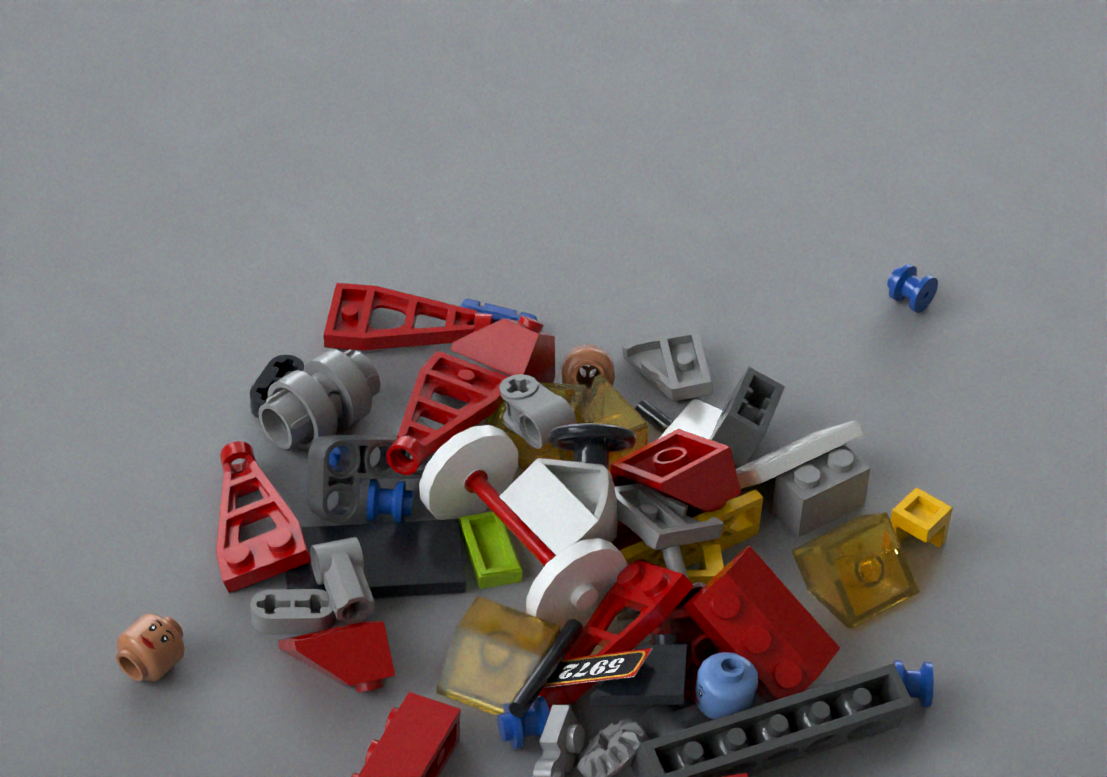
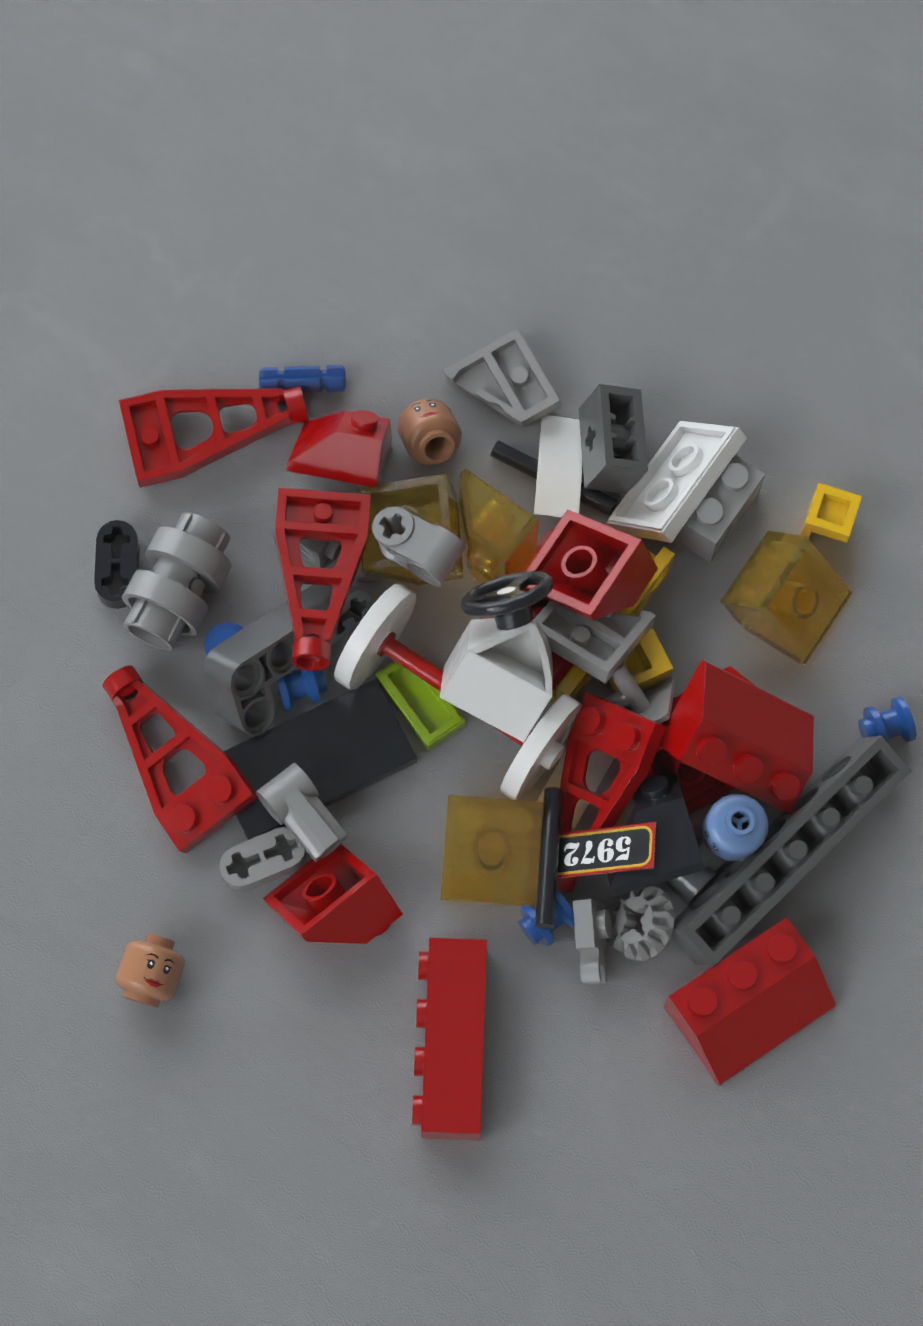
camera: 20 degrees left, 30 degrees up
blue wheel [887,263,938,313] -> none

